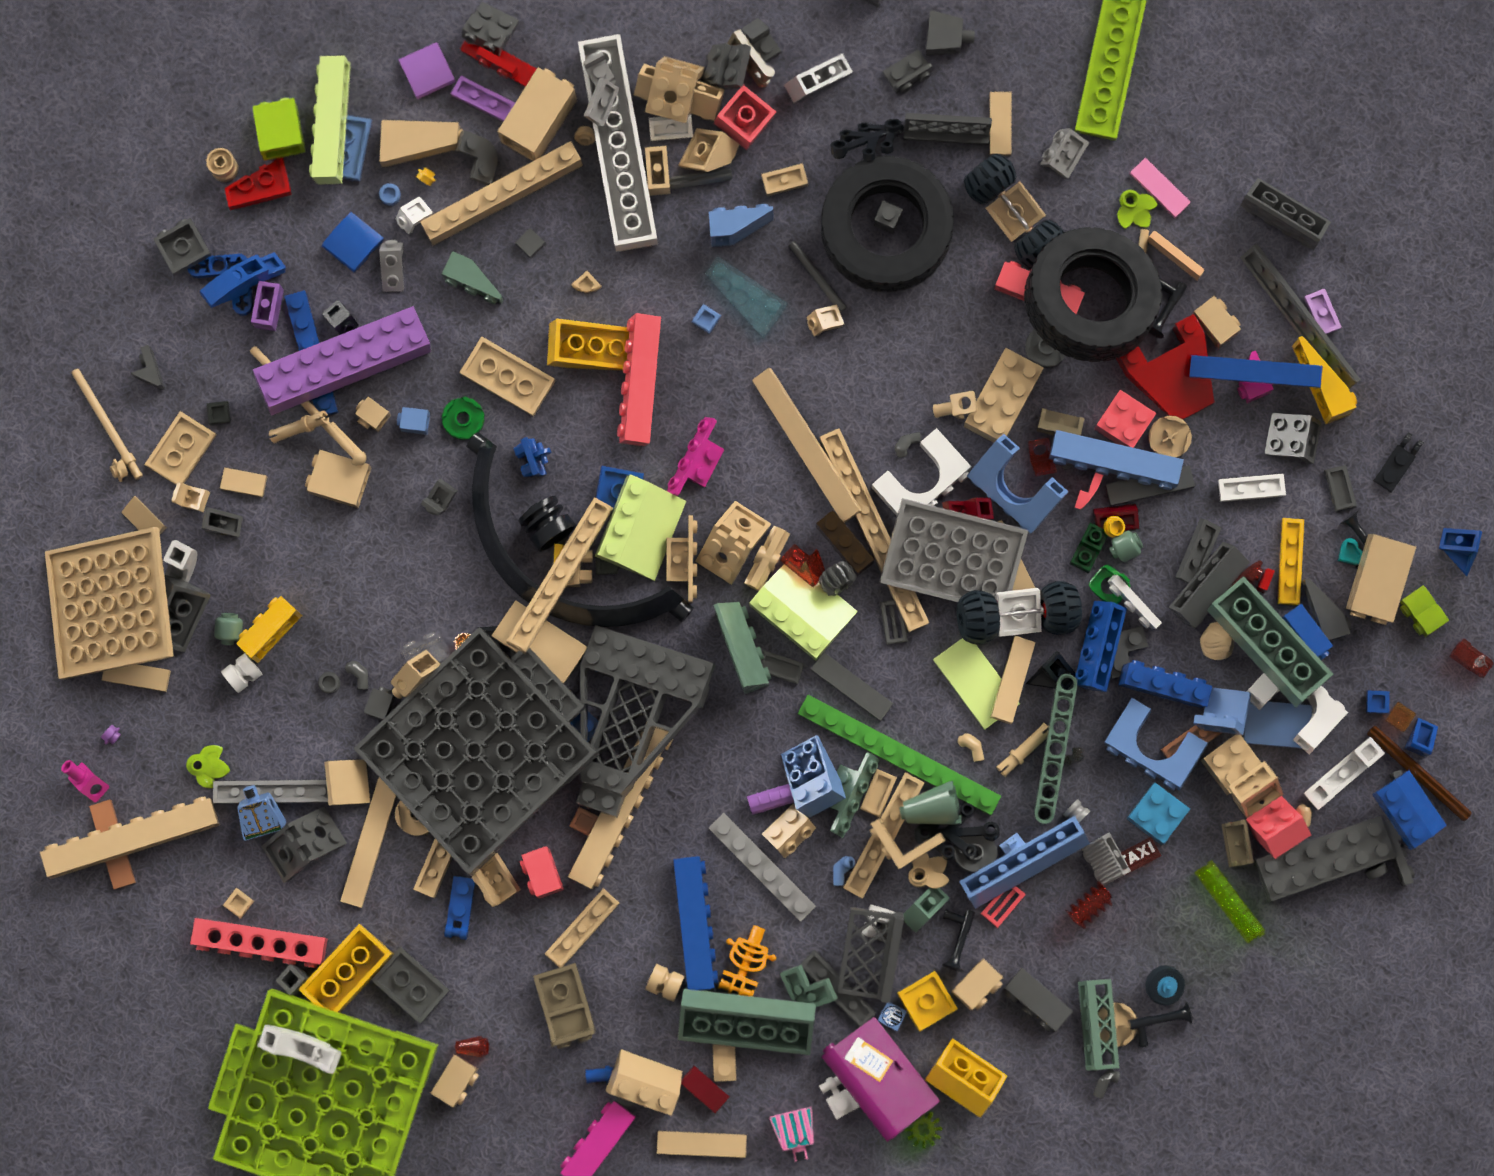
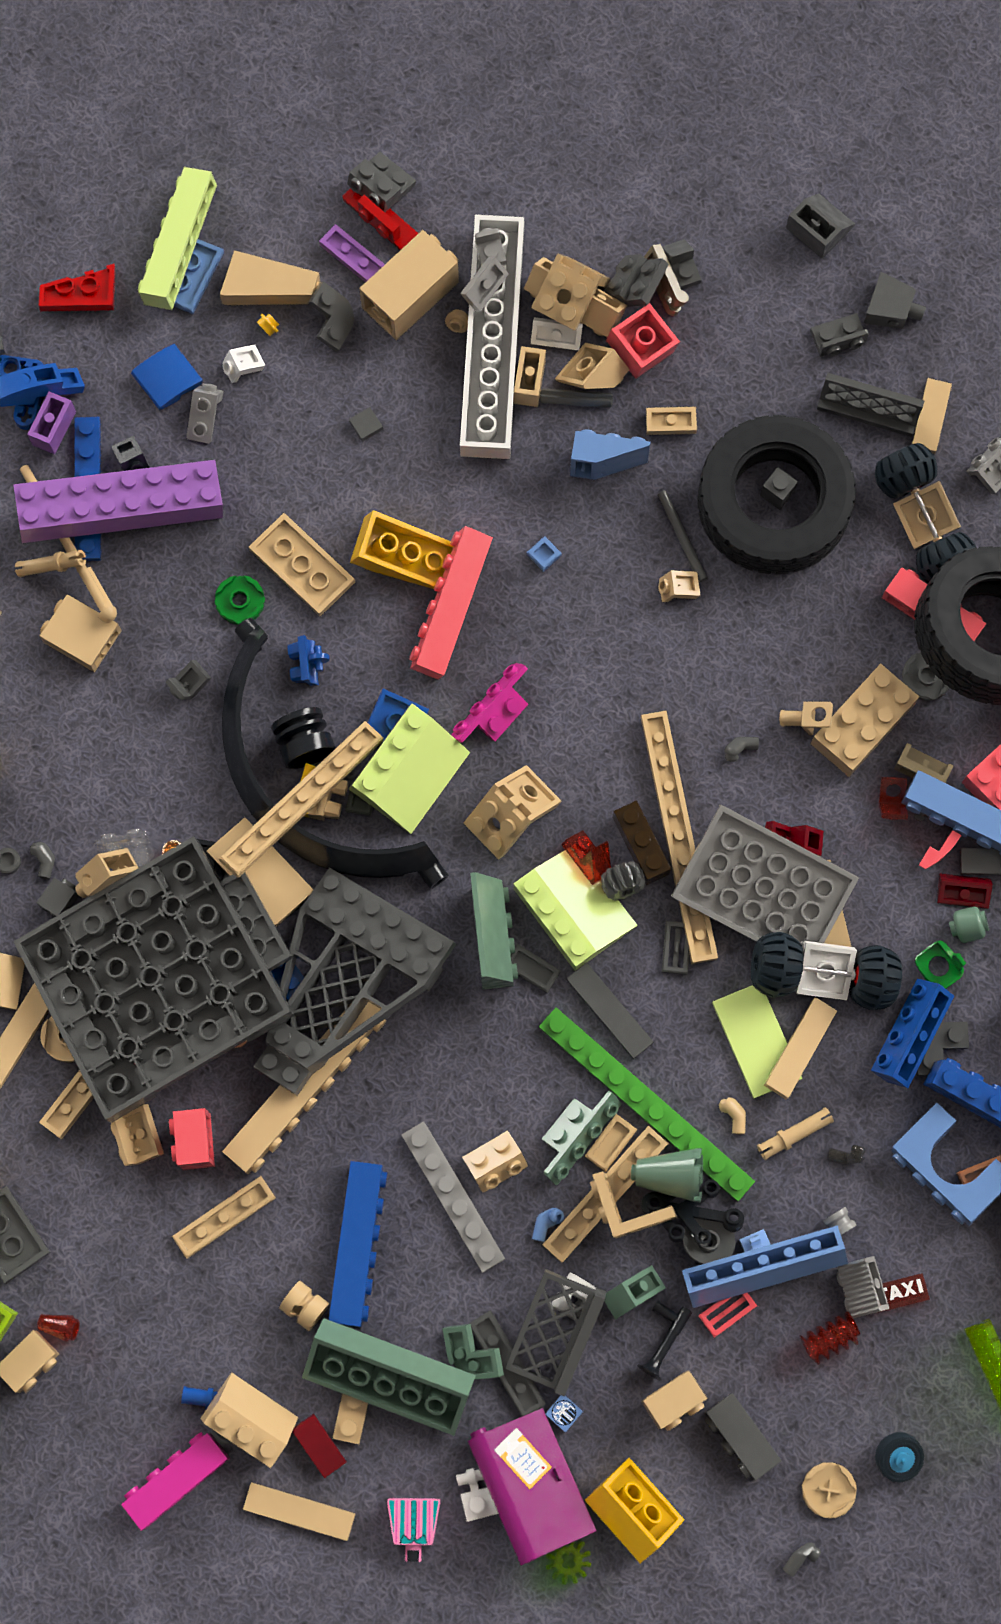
camera: 10 degrees right, 5 degrees down
tan wheel [206,148,239,182] -> none
lime brick [252,98,305,161] -> none
tan brick [355,397,391,432] -> none
medium blue tile [379,183,401,206] -> none
medium blue brick [397,407,430,435] -> none
medium lavender slope [399,42,456,99] -> none
tan brick [420,141,582,245] -> none
sand green slope [442,251,503,304] -> none
blue plate [445,876,475,940] -> none
dark tan bracket [533,963,596,1049] -> none
nougat tile [569,807,598,836] -> none
tan tile [571,271,601,293] -> none
tan bracket [666,515,697,603] -> none
clear light blue wing [705,256,788,339] -> none
light orange torso [718,925,776,997] -> none
tan piece [744,526,790,591] -> none
medium lavender axle [747,784,794,815] -> none
tan tile [752,368,862,523] -> none
medium blue slope [781,735,846,818] -> none
light grey slope [784,53,853,103] -> none
black plant [830,119,904,161] -> none
white arch [871,428,971,516] -> none
yellow plate [897,971,958,1032] -> none
tan plate [908,853,949,889] -> none
medium blue arch [967,434,1068,533] -> none
black slope [1026,651,1076,690] -> none
sand green beam [1034,674,1077,824] -> none
dark green slope [1070,523,1107,573] -> none
sand green fence [1078,979,1119,1071] -> none
yellow plate [1104,516,1125,538] -> none
white plate [1107,575,1162,629] -> none
dark azure brick [1126,782,1190,845] -> none
black piece [1128,1002,1192,1047] -> none

